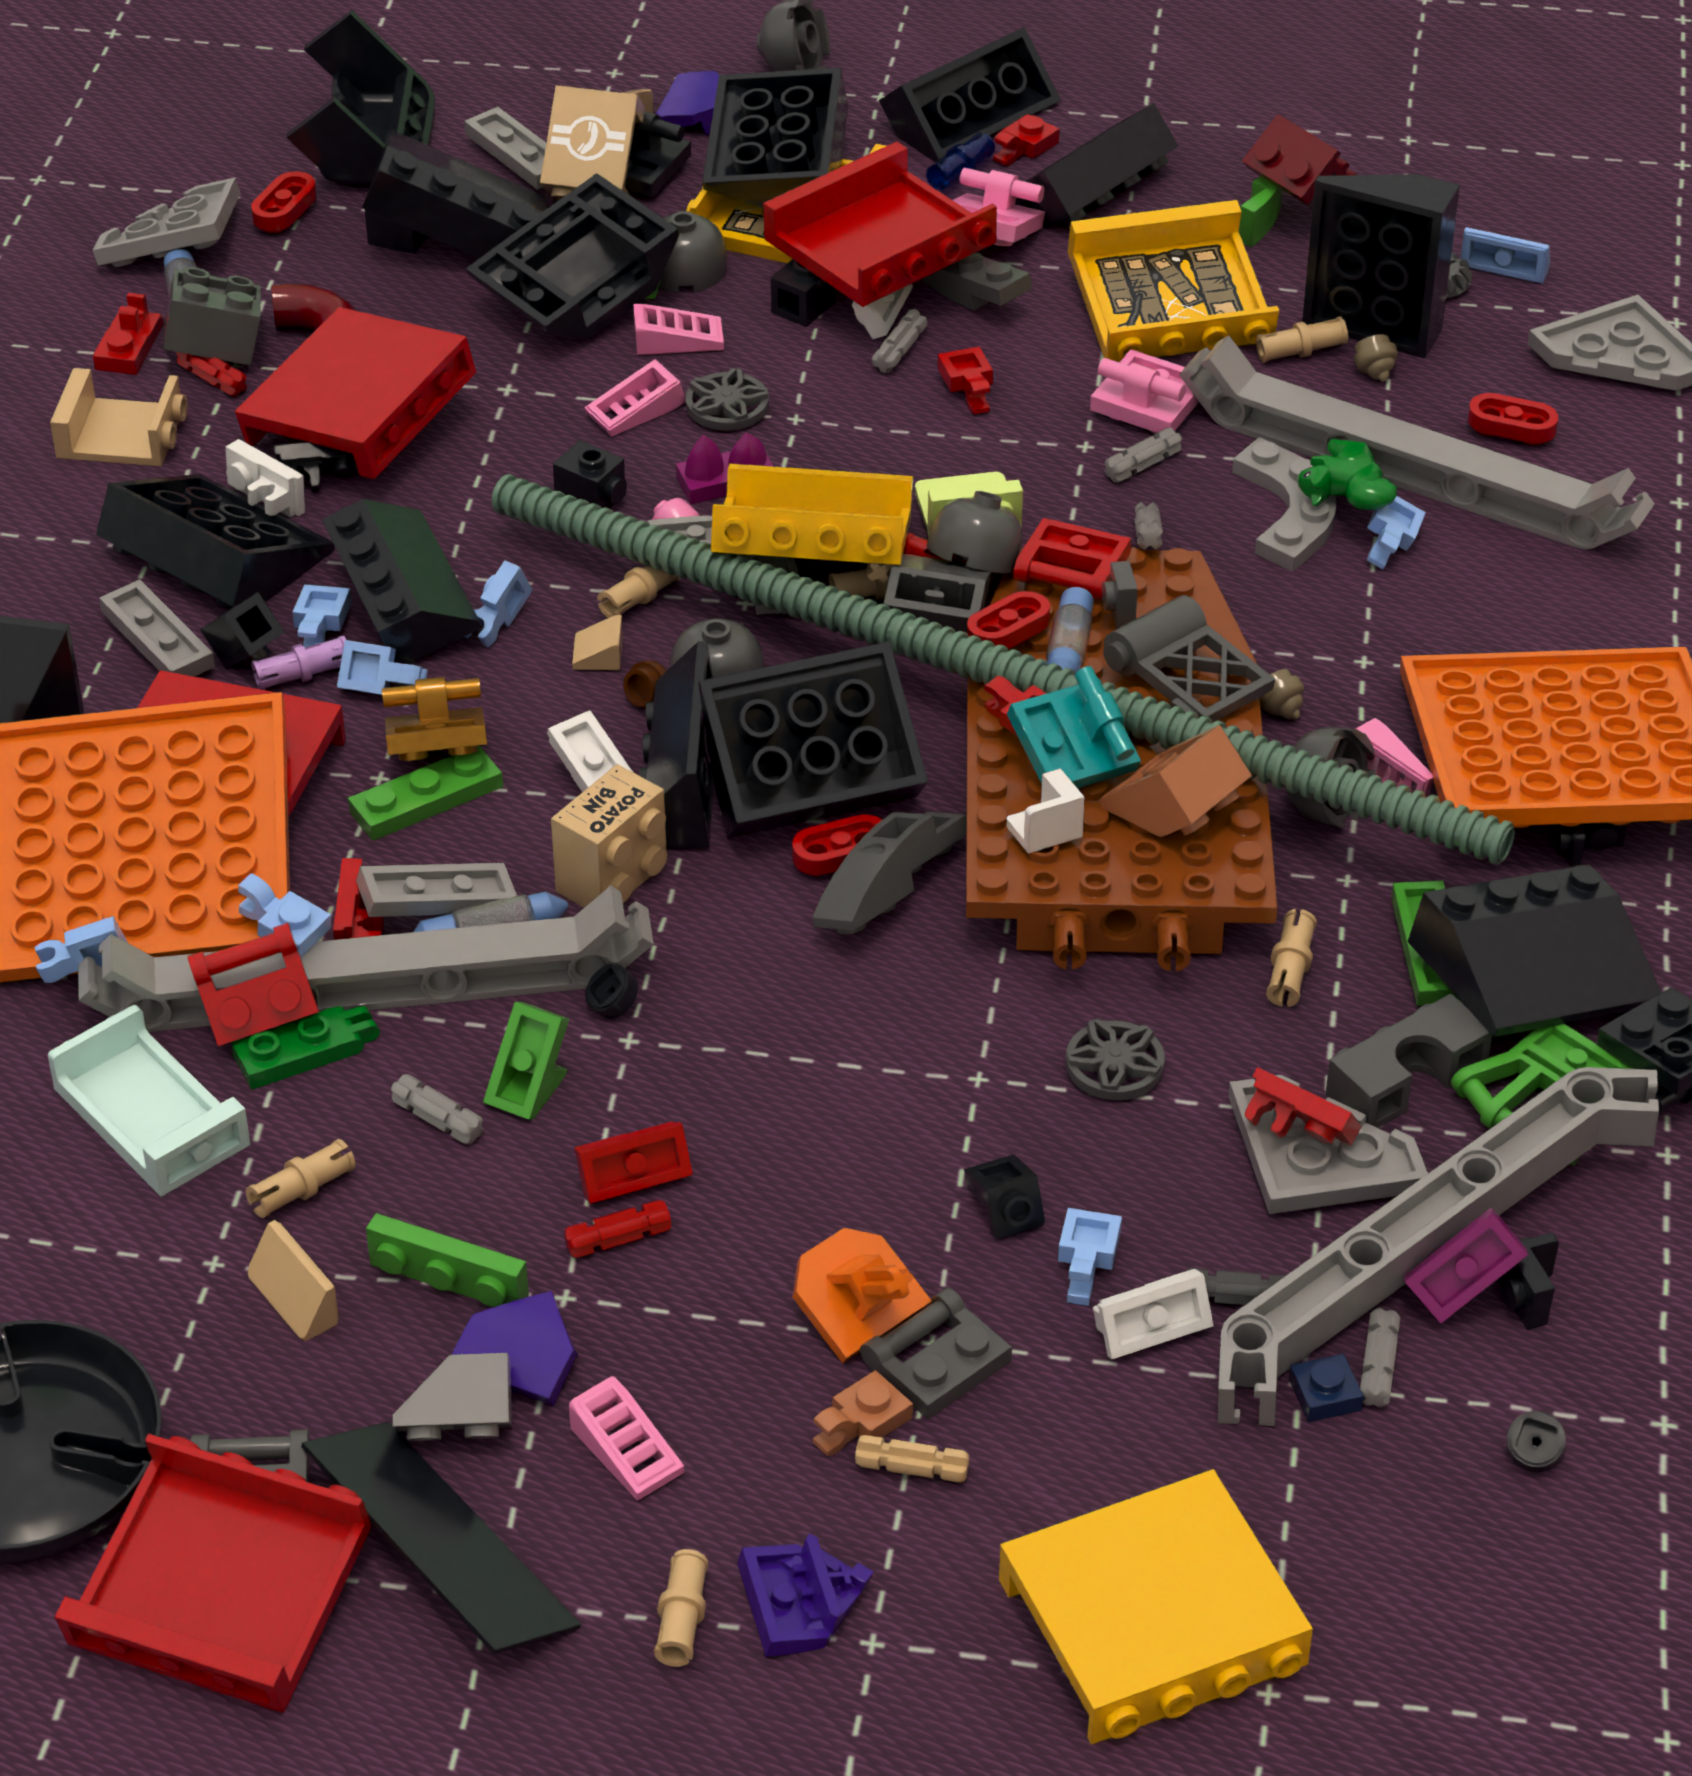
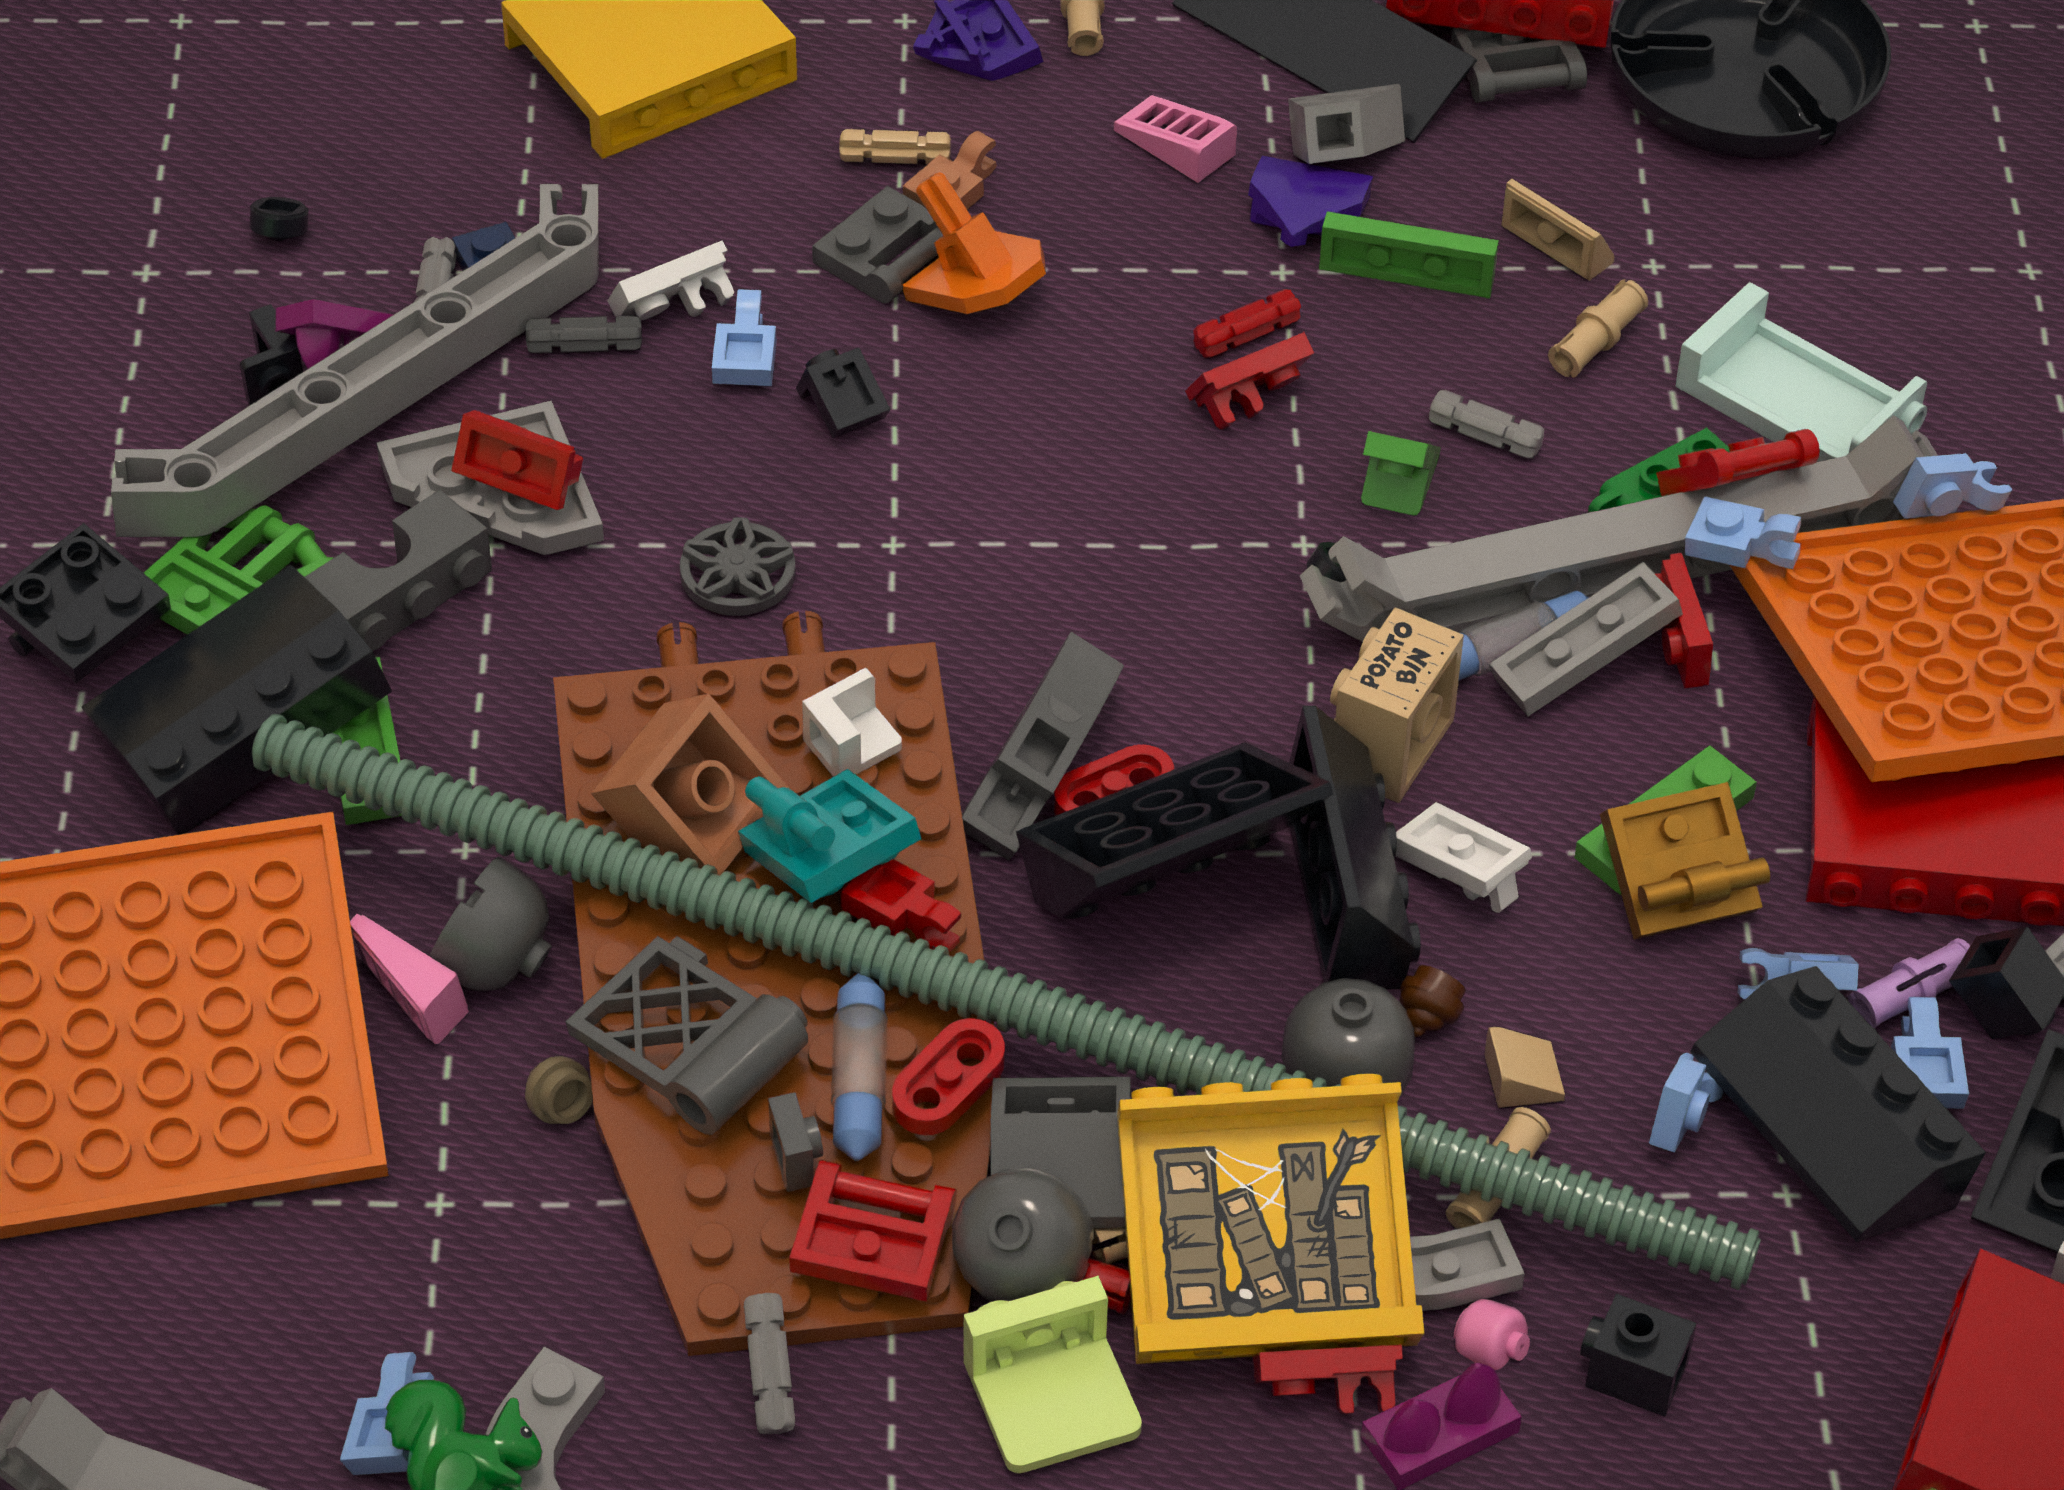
camera: 170 degrees right, 5 degrees up
tan pin [1266,909,1317,1007] -> none

